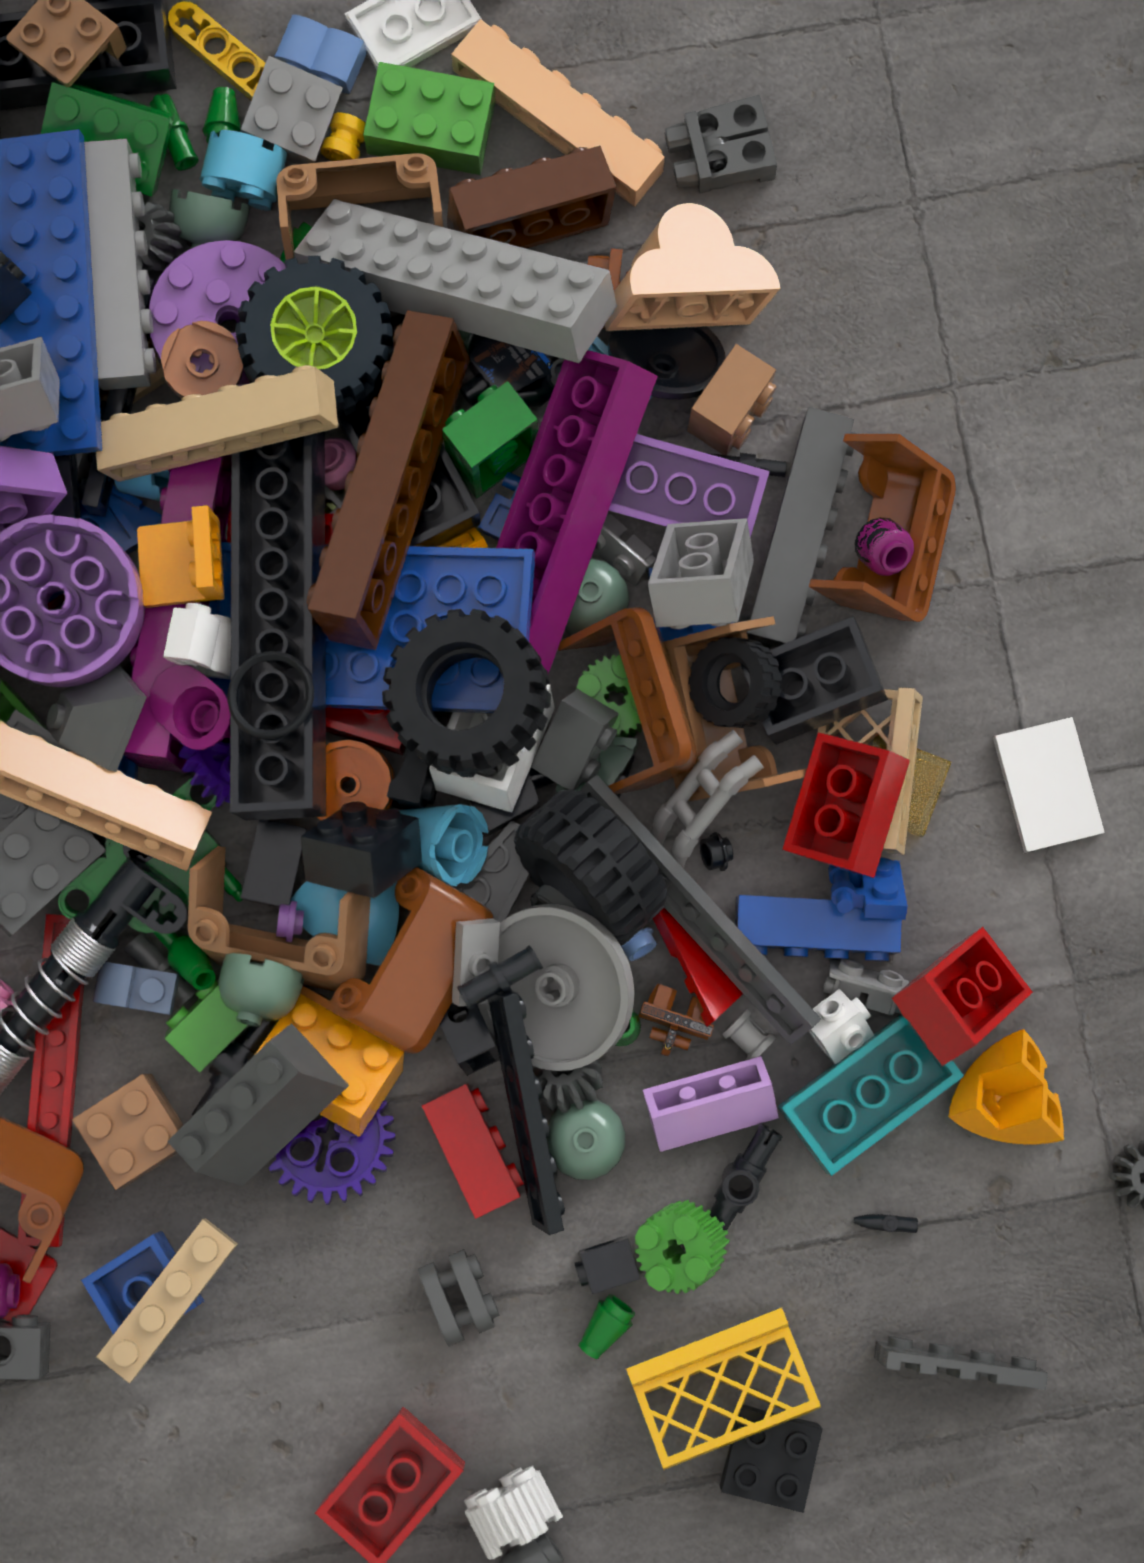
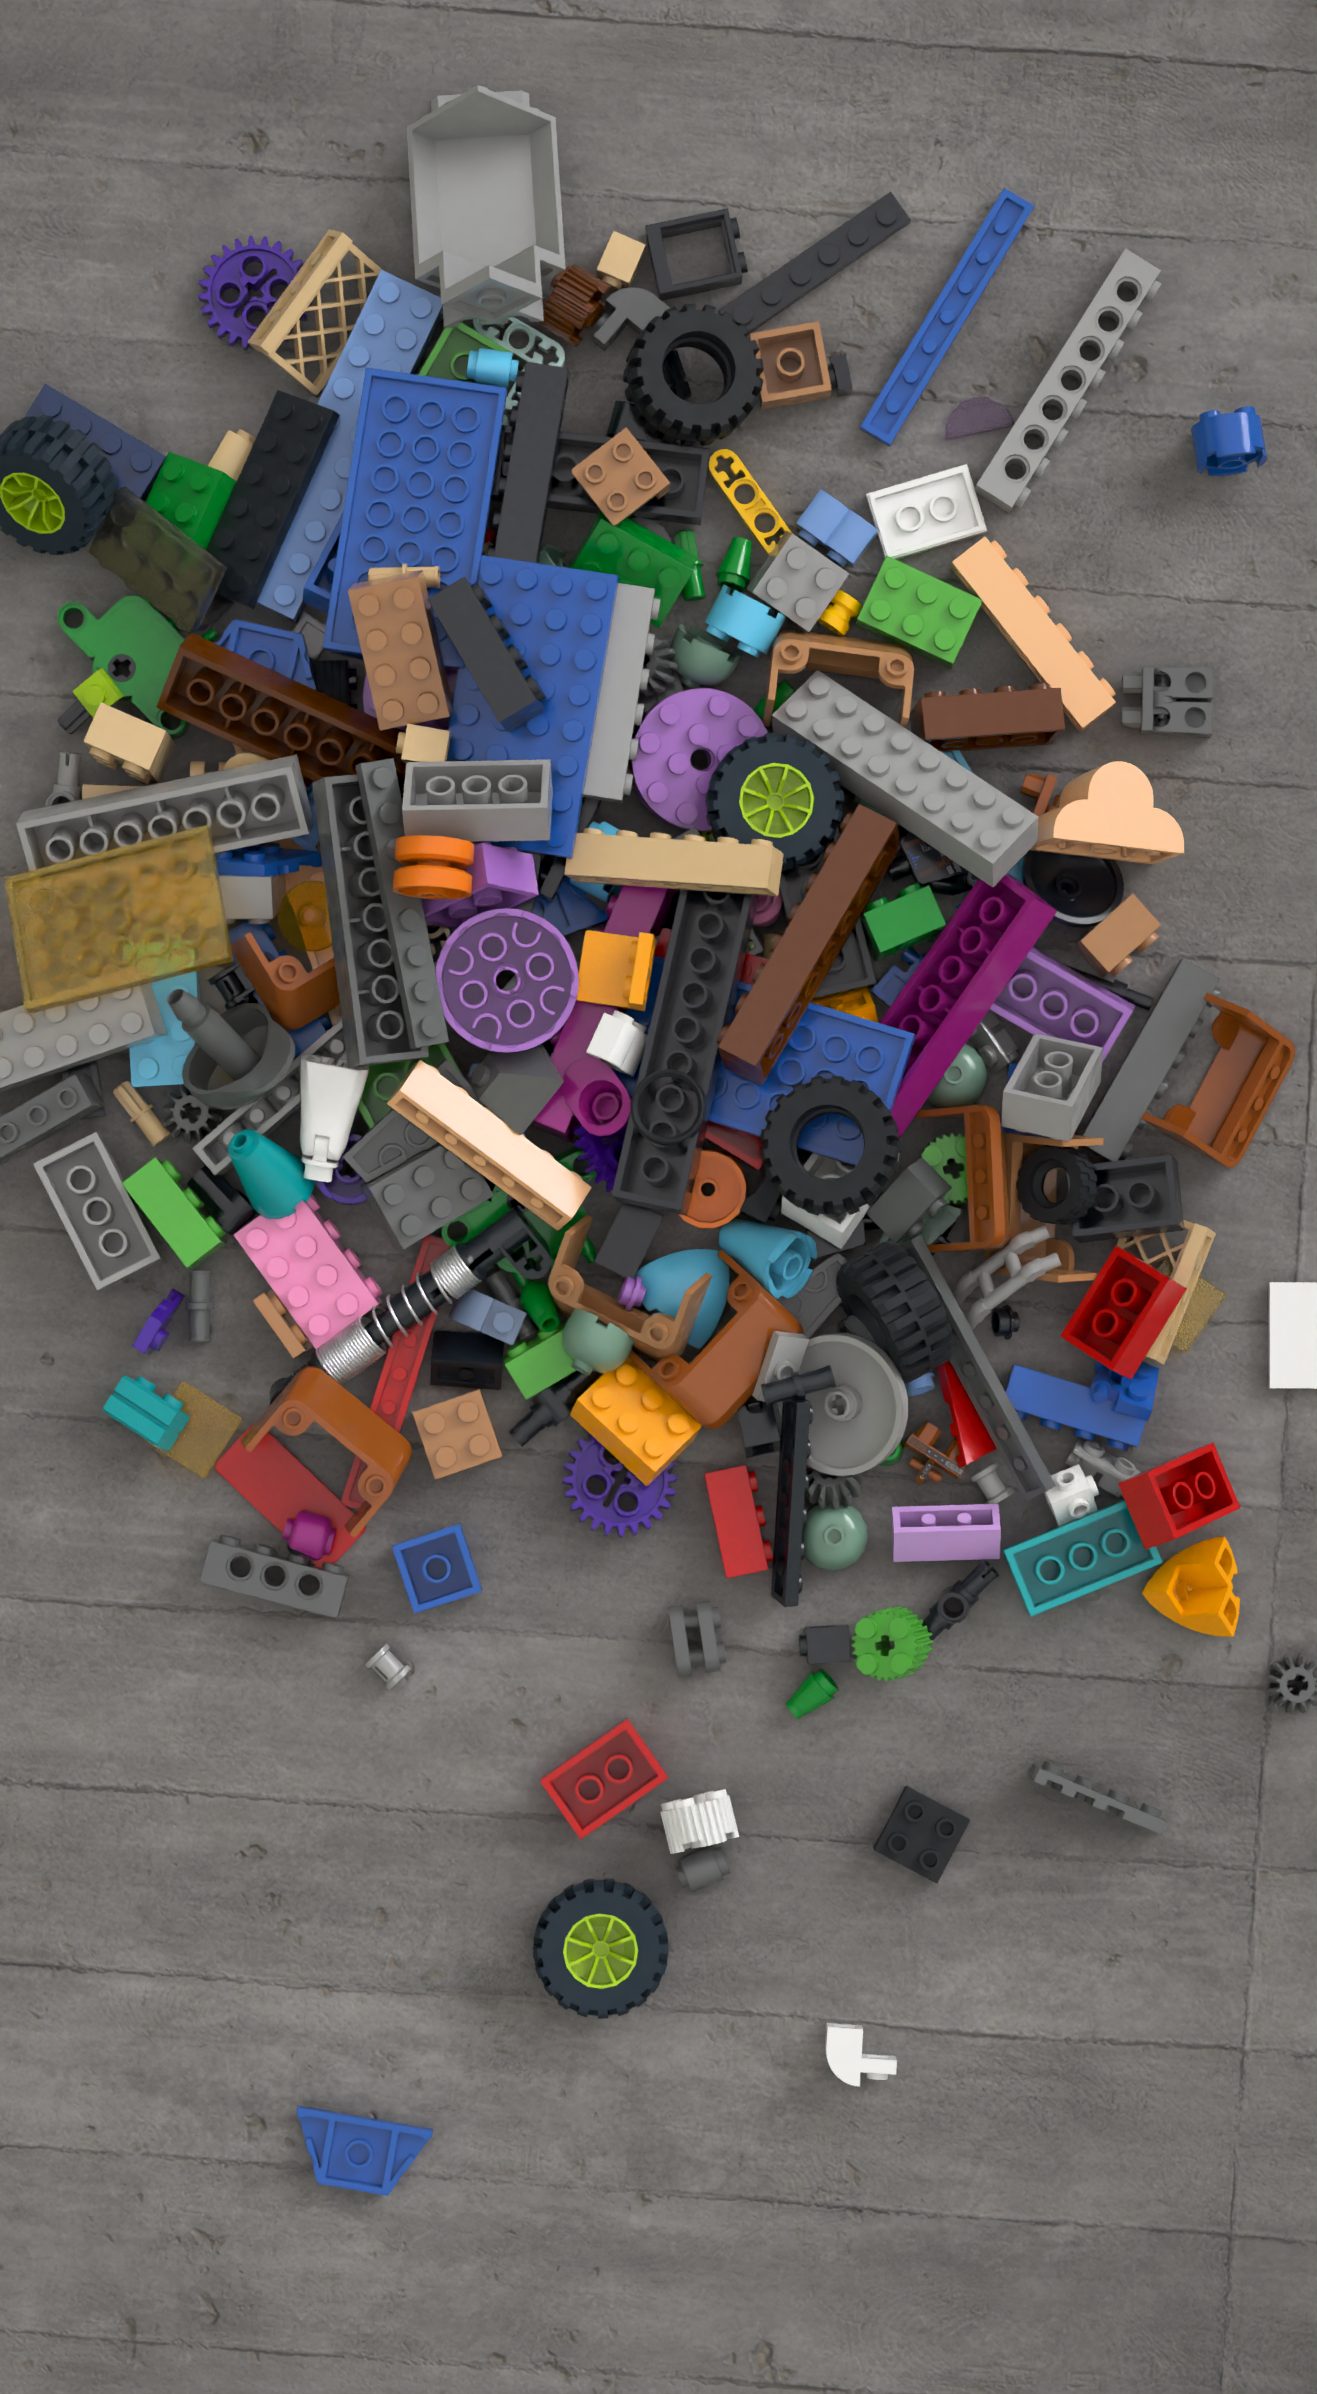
camera: 10 degrees right, 5 degrees up
tan plate [96,1218,238,1383] -> none
nougat plate [161,321,243,398] -> none
dark grey slope [167,1023,349,1186] -> none
black brick [301,802,422,898] -> none
yellow fence [626,1308,821,1470] -> none
magenta head [854,517,914,576] -> none
black helmet [854,1214,918,1233] -> none
none -> light grey bush [364,1643,411,1690]
none -> black panel [430,1331,504,1390]

